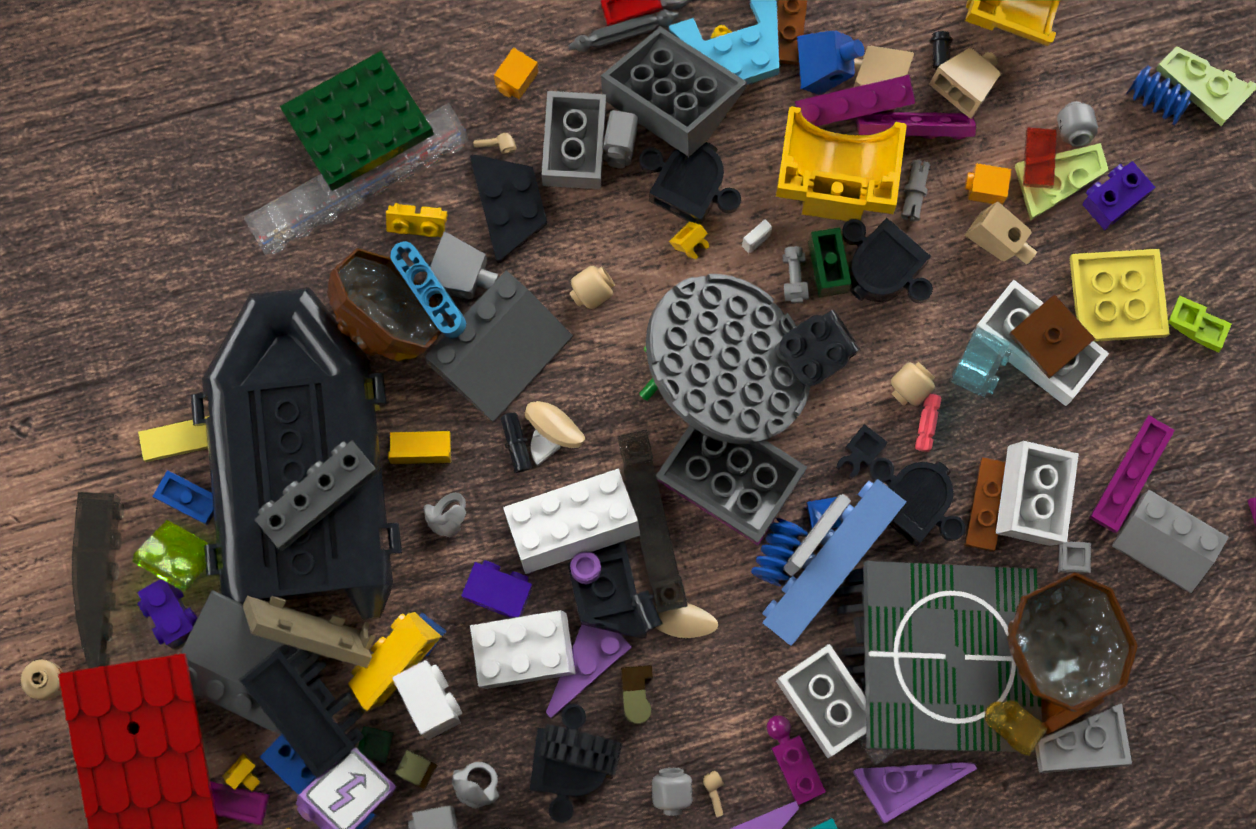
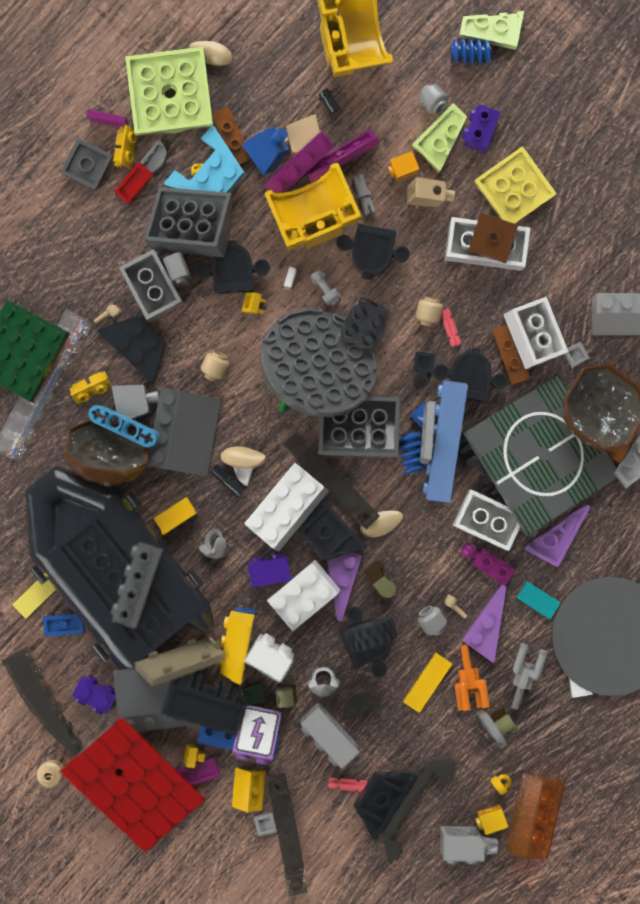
camera: 25 degrees left, 10 degrees up
clear neon green plate [132,520,218,592] -> none
light orange brick [494,47,539,100] -> none
dark grey wheel [568,10,679,52] -> none
medium lavender tile [570,552,601,584] -> none
black pin [631,590,663,632] -> none
dark green brick [808,227,851,298] -> none
tan torso [929,48,1001,119] -> none
clear light blue brick [949,327,1013,397] -> none
clear yellow piece [985,701,1047,756] -> none
clear red tile [1023,127,1057,189] -> none
magenta plate [1089,415,1175,533] -> none
lime slope [1168,296,1232,353] -> none

